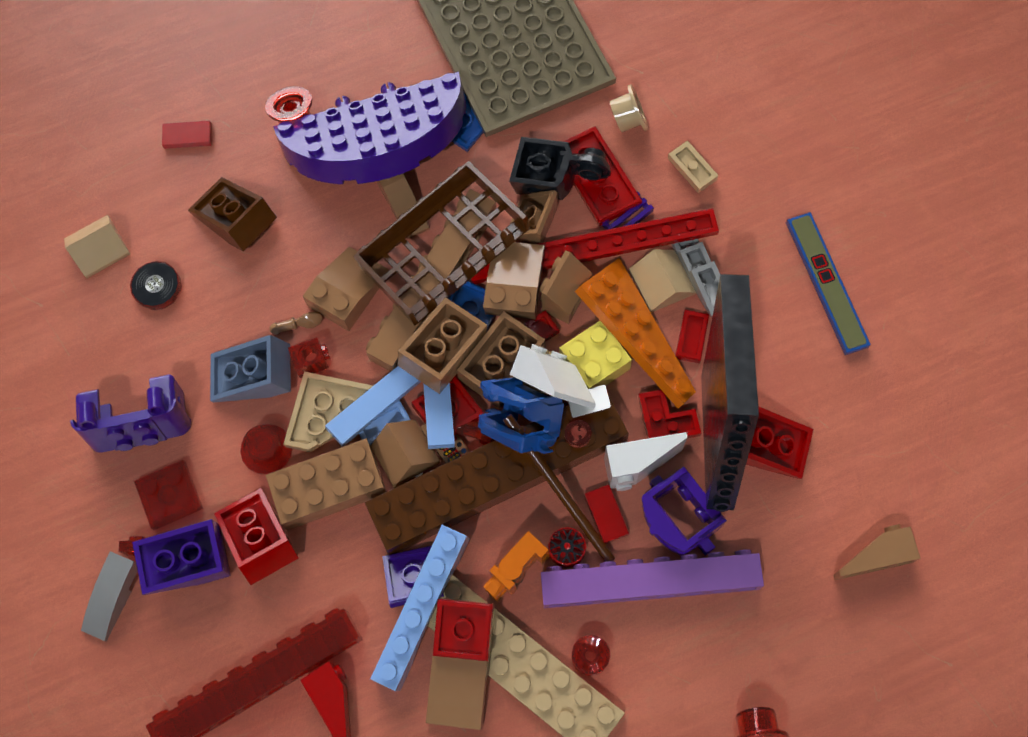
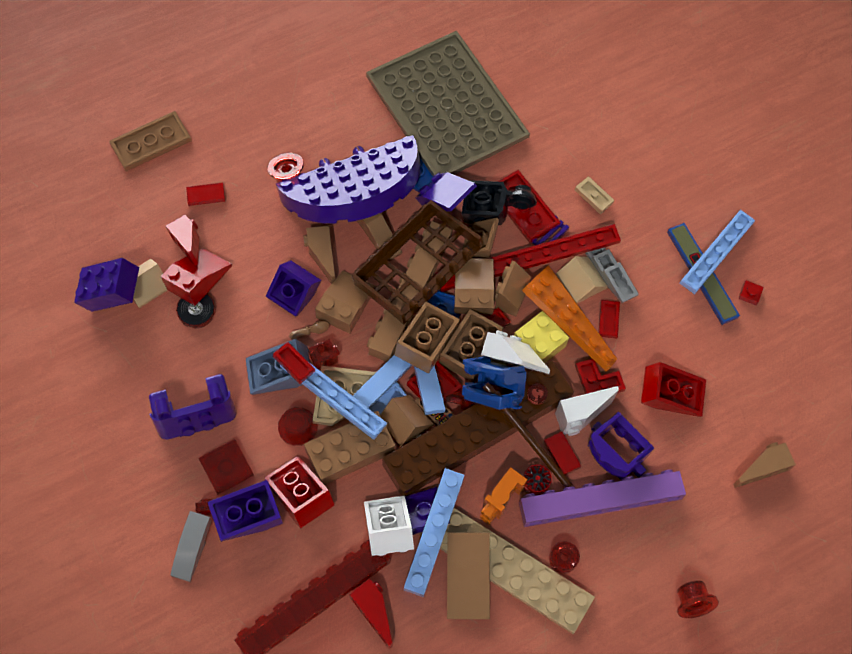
camera: 15 degrees left, 5 degrees down
reddish brown slope [188,177,277,252] -> none
red tile [433,599,494,661] -> none
white sticker [569,385,611,418] -> none
tan piece [610,84,649,132] -> none
black panel [701,274,759,512] -> none
none -> dark purple brick [74,258,140,312]
none -> medium nougat tile [109,111,192,171]
none -> red slope [160,248,232,306]
none -> slope [166,215,199,266]
none -> dark purple slope [266,260,321,316]
none -> red tile [273,342,315,384]
none -> light blue tile [280,363,387,440]
none -> medium nougat slope [303,226,335,284]
none -> white slope [364,496,414,556]
none -> slope [416,172,477,212]
none -> light blue tile [680,209,755,295]
none -> red plate [739,280,764,306]

